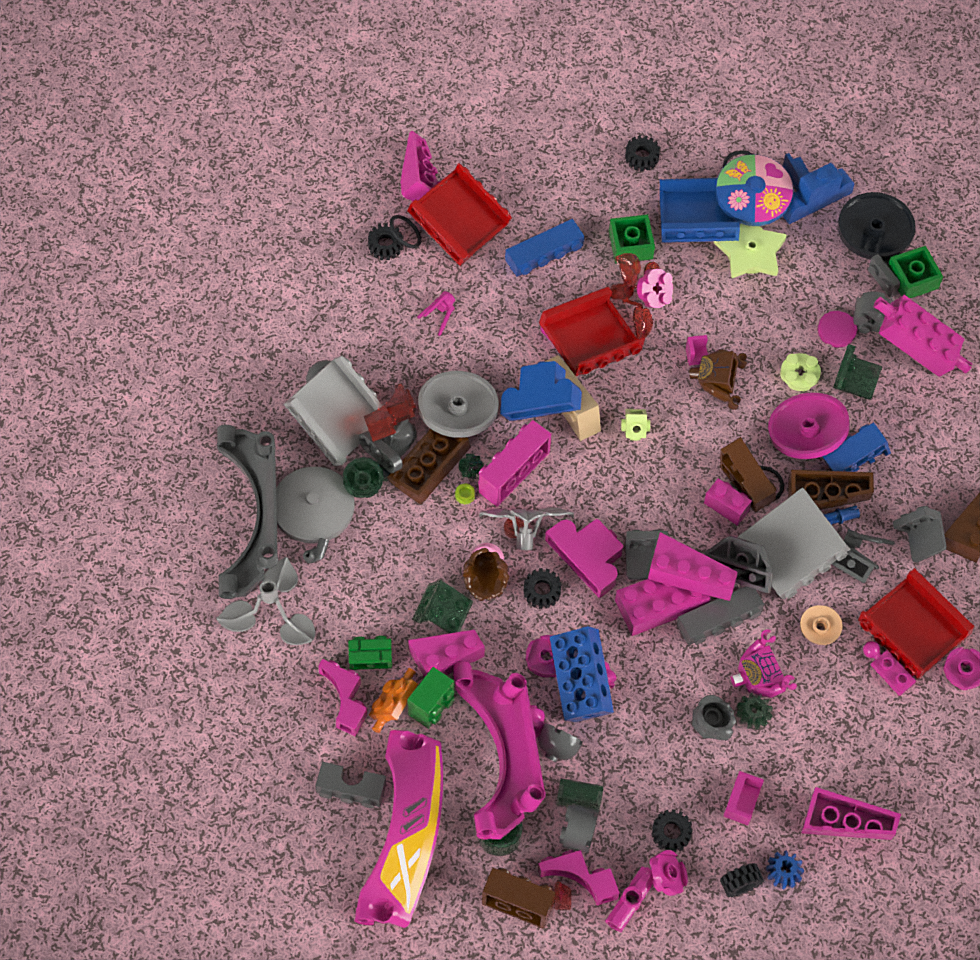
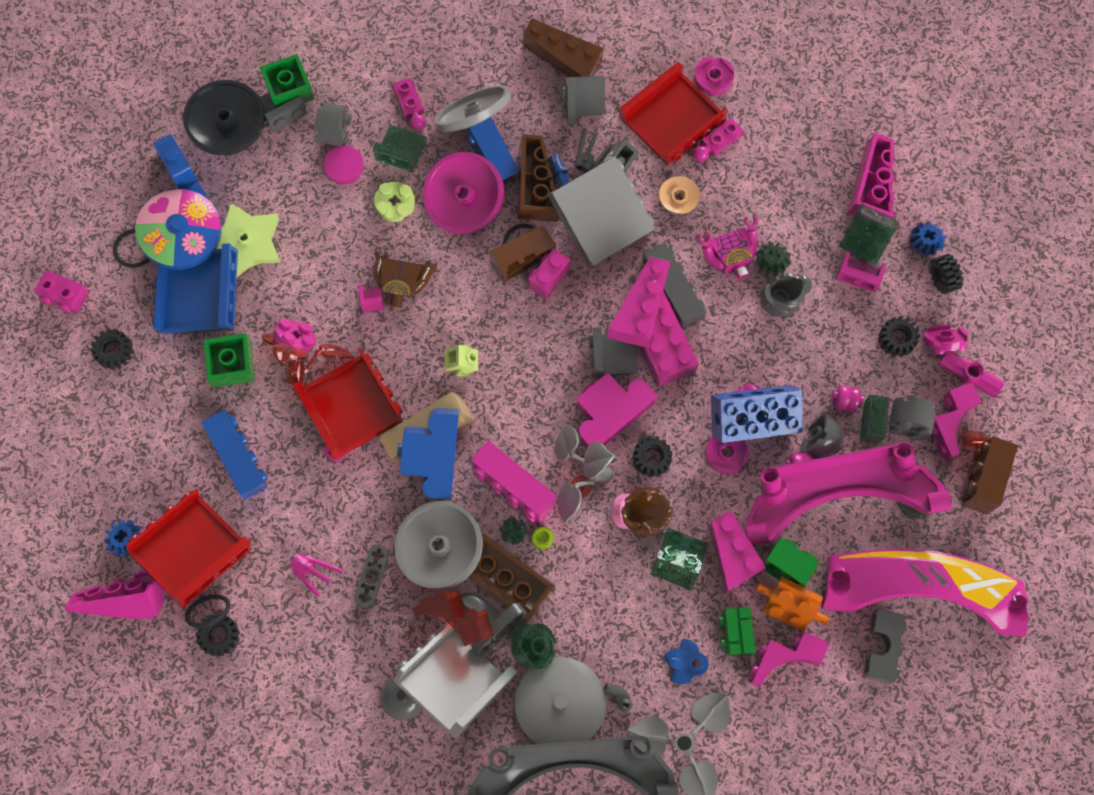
camera: 90 degrees left, 10 degrees up
dark grey wedge [704,536,773,593] -> none
blue panel [783,153,810,191] -> none
dark pink brick [873,295,972,377] -> none
none -> dark pink brick [34,270,89,314]
none -> blue gear [103,519,141,557]
none -> dark grey beam [355,545,389,609]
none -> dark pink plate [393,78,426,130]
none -> light grey dish [434,85,511,132]
none -> blue plate [664,639,709,684]
none -> dark pink piece [831,385,864,413]
none -> clear green brick [839,204,899,265]

